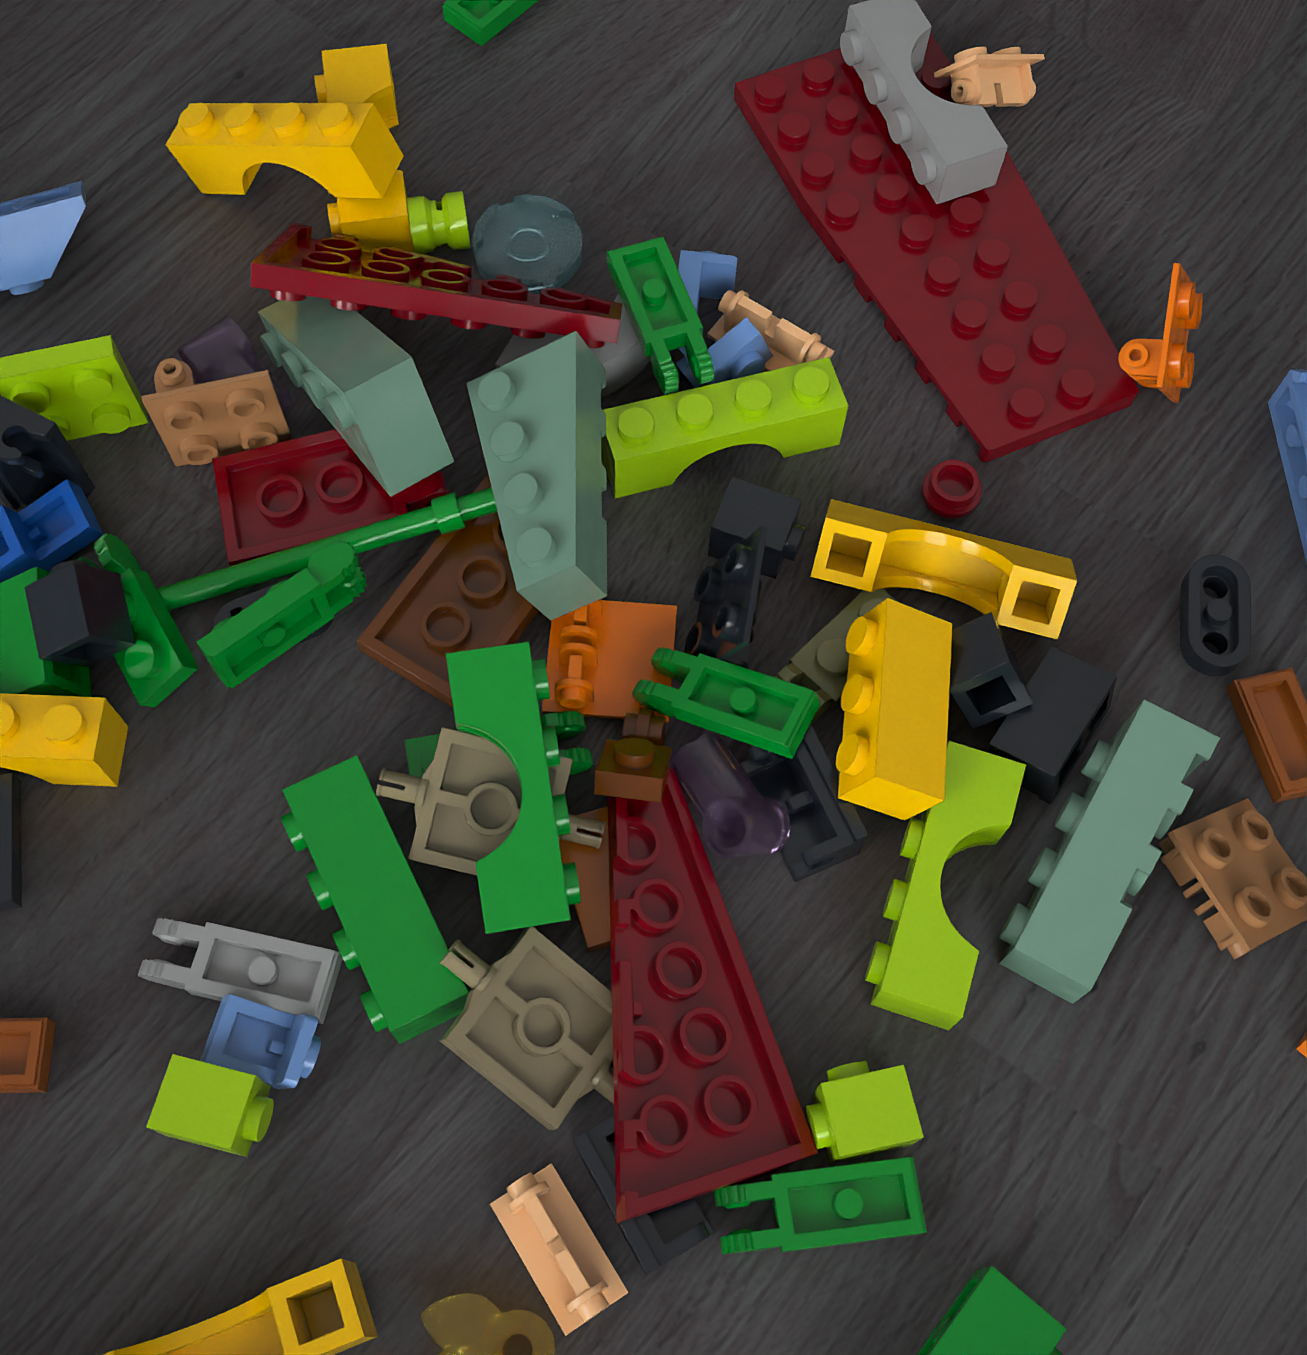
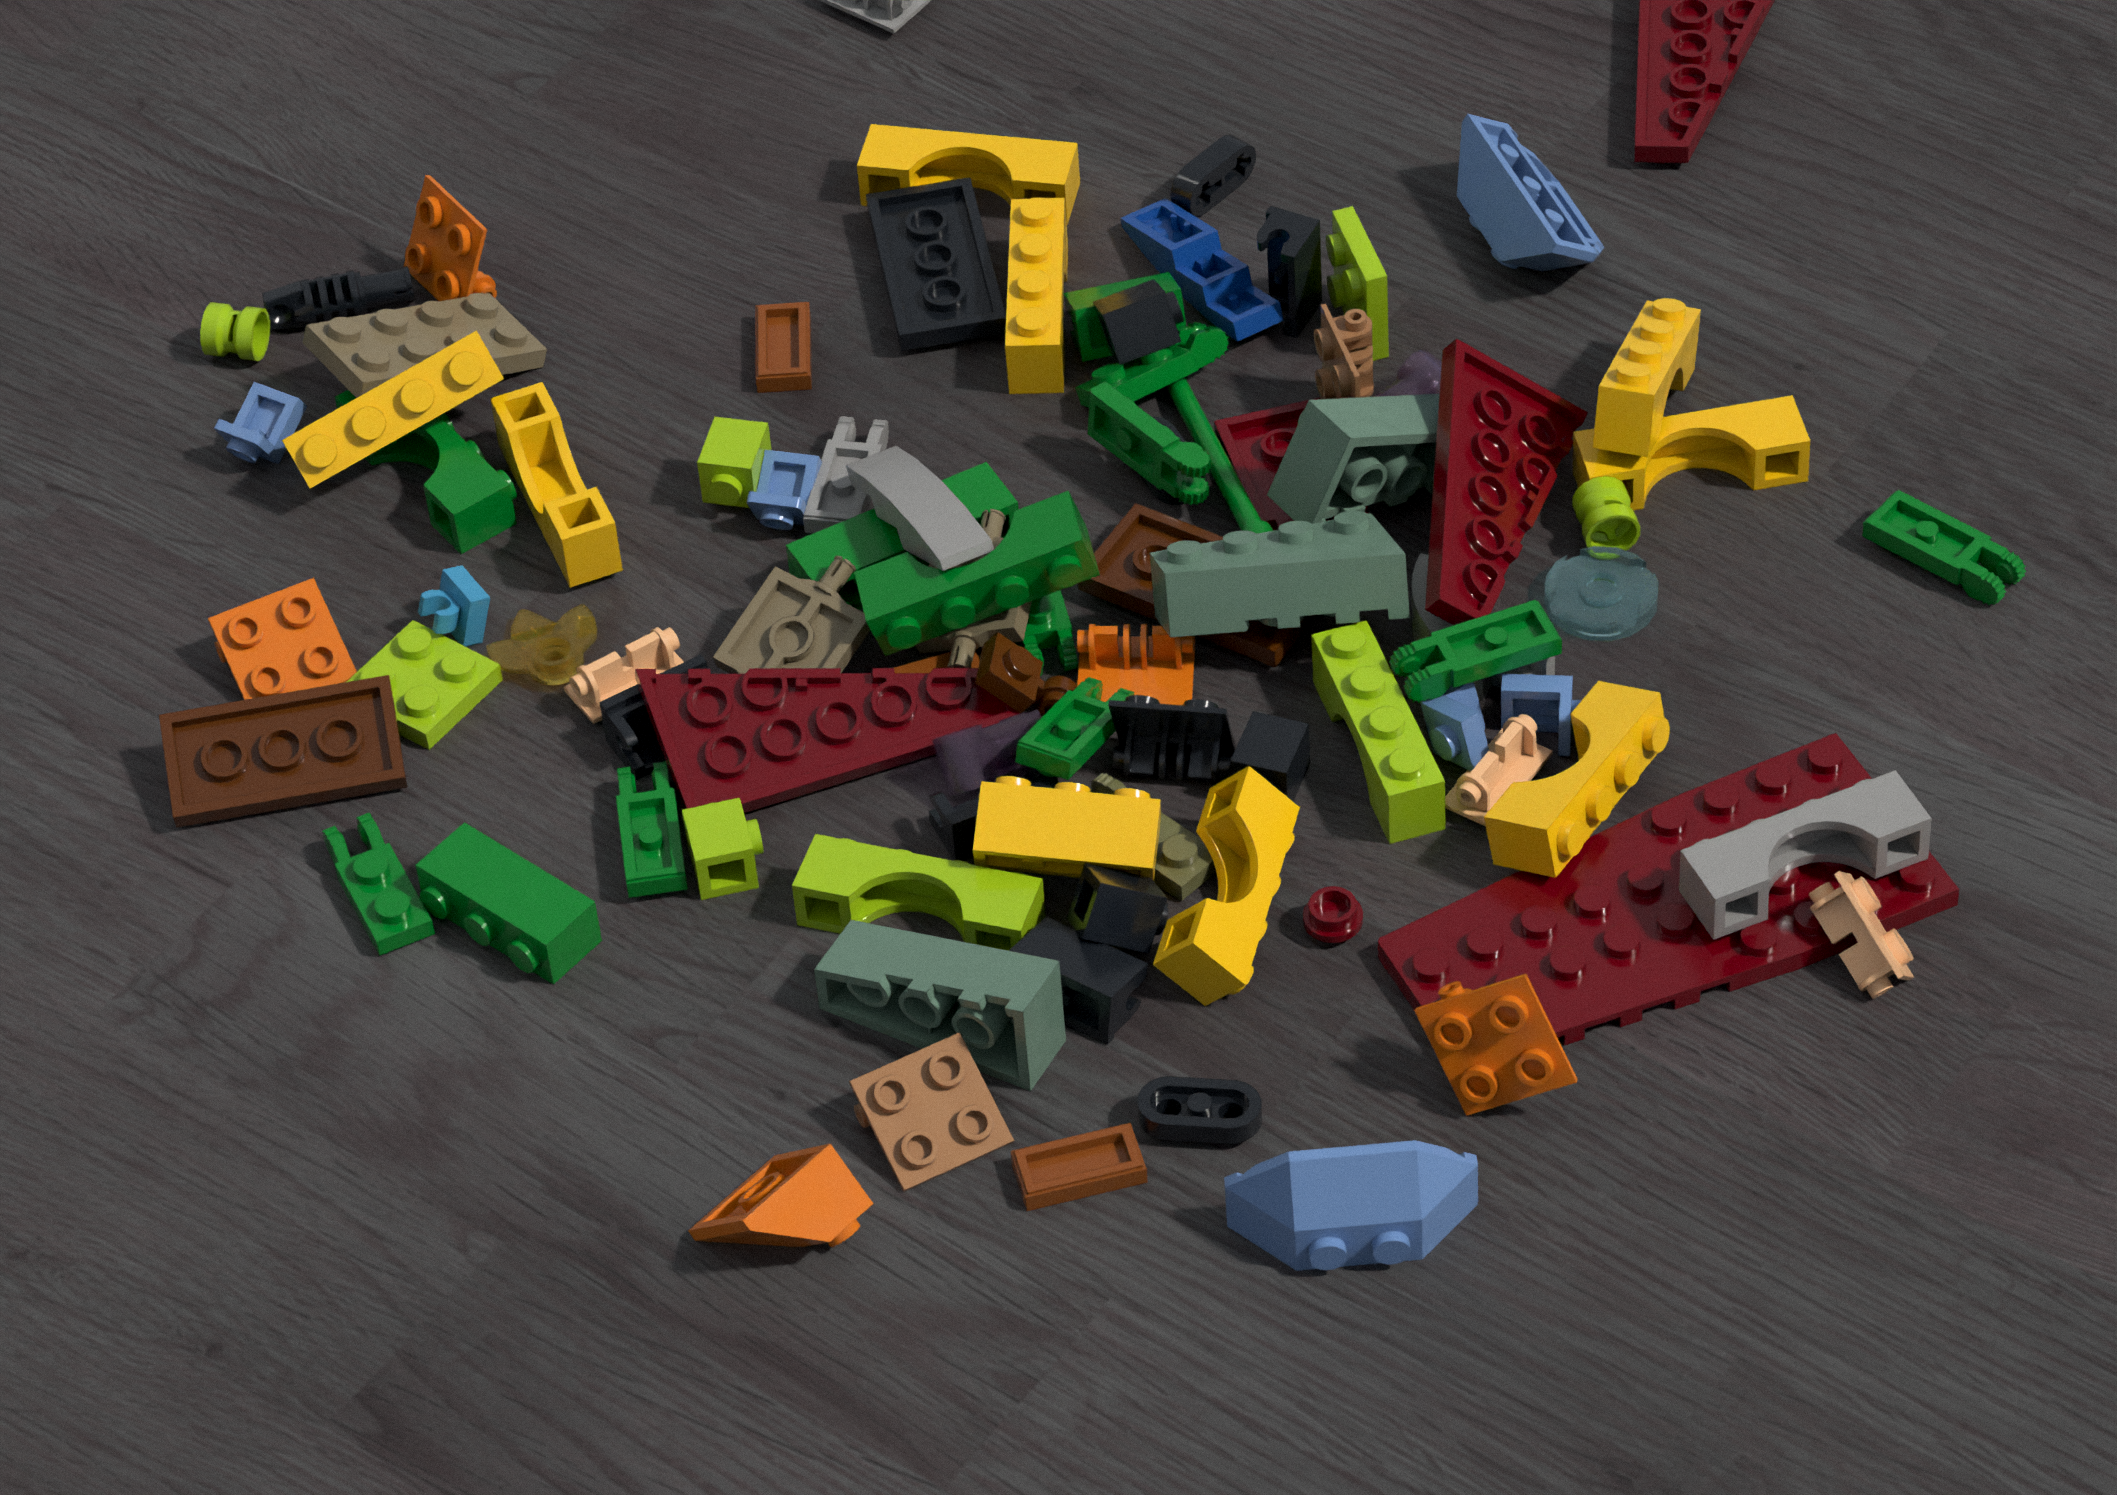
camera: 95 degrees right, 20 degrees down
none -> light grey slope [846,446,994,571]
none -> yellow arch [1484,681,1670,878]

